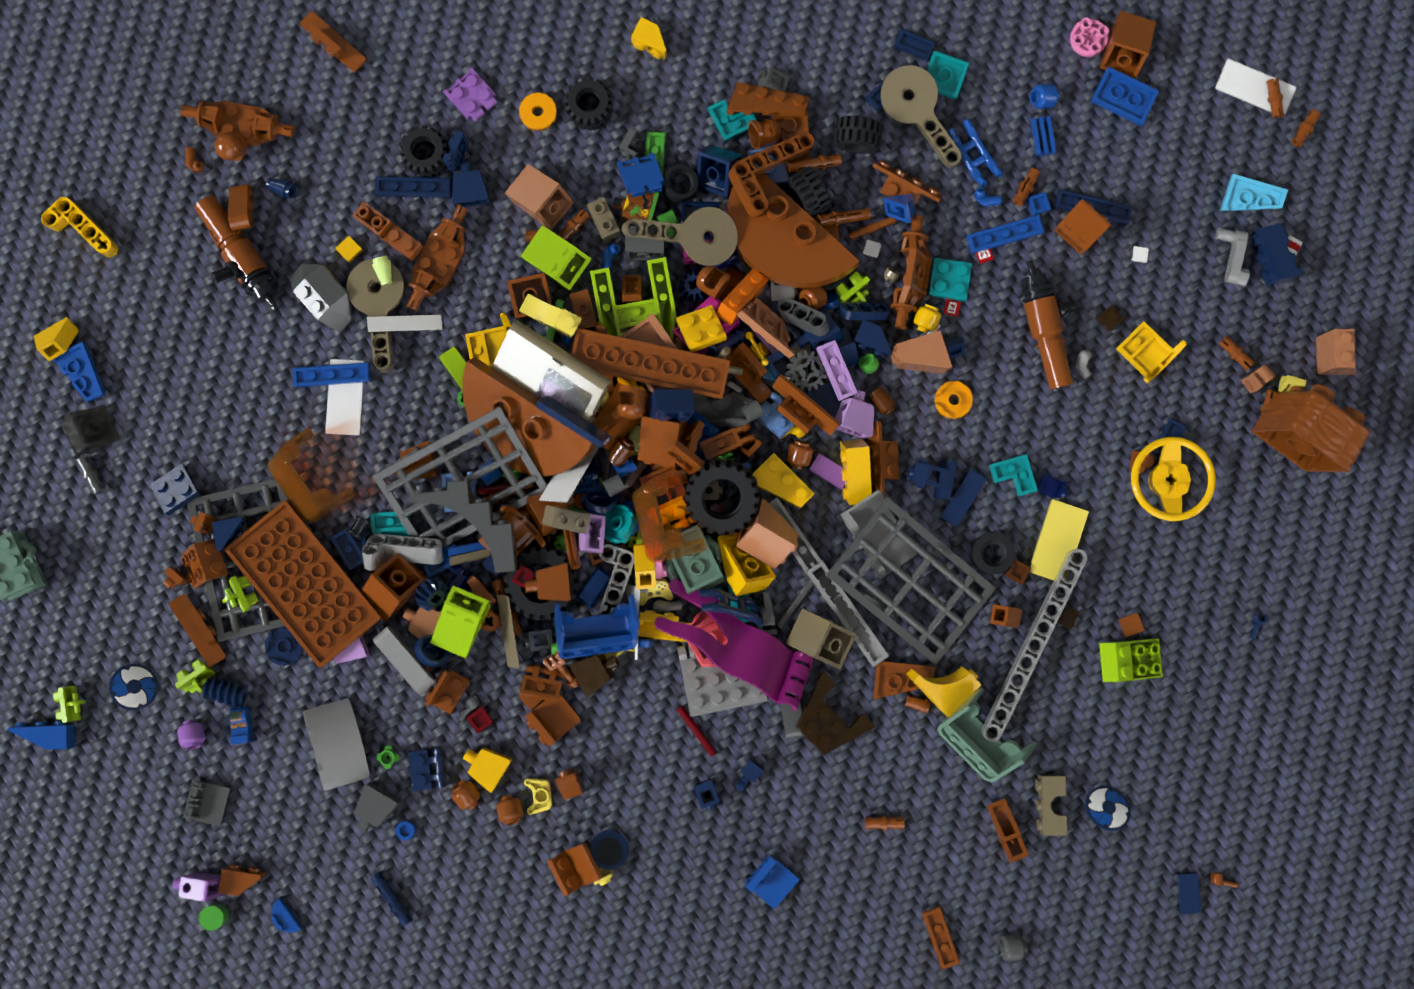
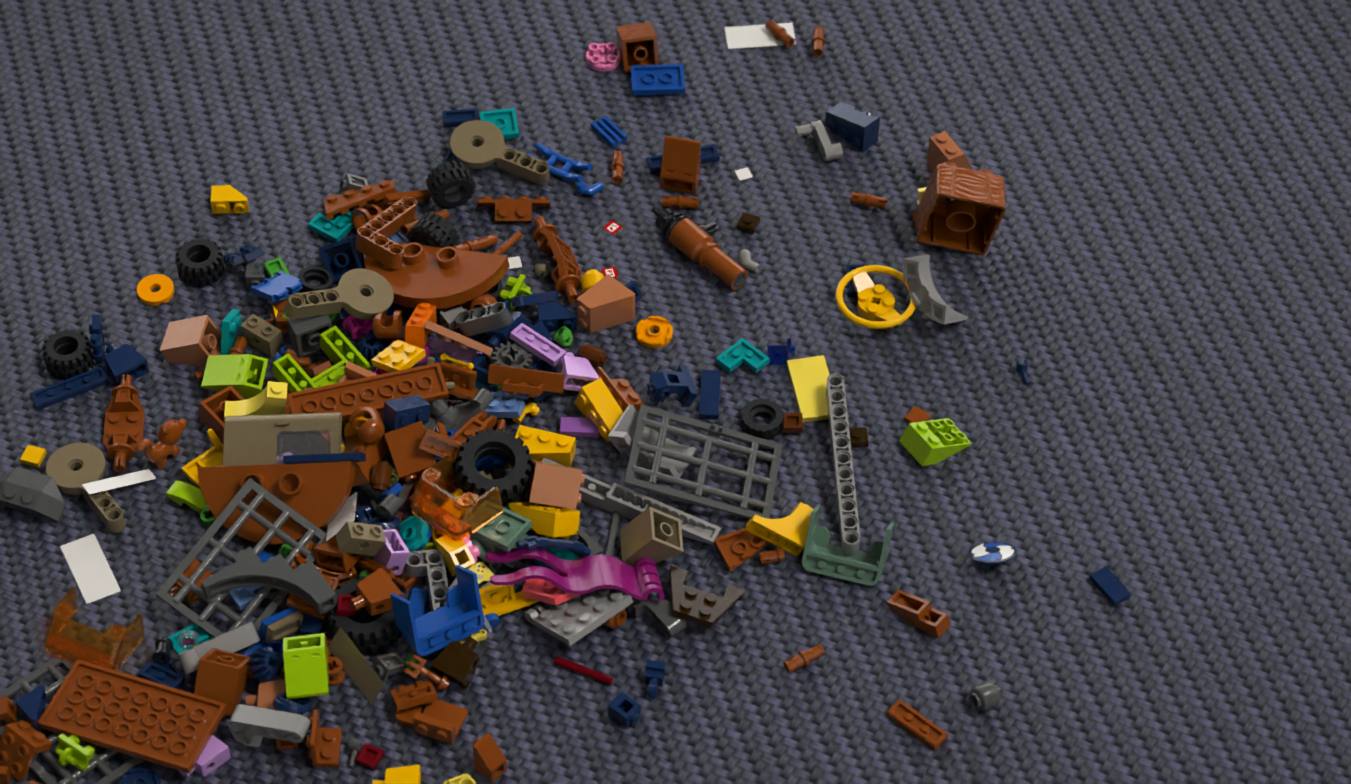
camera: 30 degrees left, 35 degrees down
blue tile [292,362,371,388] -> none
dark orange slope [352,201,424,261] -> none
yellowish green cone [372,256,393,286] -> none
medium lavender plate [443,67,498,122] -> none
blue bracket [745,853,799,909] -> none
dark orange head [786,440,813,470] -> none
blue slope [883,194,915,223] -> none
teal plate [928,258,972,302] -> none
blue tile [966,215,1045,254] -> none
dark orange brick [990,604,1022,629] -> none
blue tile [1027,192,1052,216] -> none
blue head [1030,83,1060,109] -> none
dark tan arch [1035,774,1067,836] -> none
yellow piece [1116,321,1187,383] -> none
dark orange tile [1129,451,1154,474] -> none
dark orange hand [1211,873,1238,888] -> none
medium azure wing [1220,174,1288,211] -> none
nougat leg [1241,364,1275,393] -> none
none -> dark orange animal [136,418,187,470]
none -> clear tile [178,630,199,648]
none -> teal wing [221,309,242,355]
none -> dark blue plate [223,244,264,265]
none -> dark orange arm [284,350,310,367]
none -> dark orange axle [383,189,431,205]
none -> dark orange pin [662,195,699,210]
none -> light grey panel [903,254,968,324]

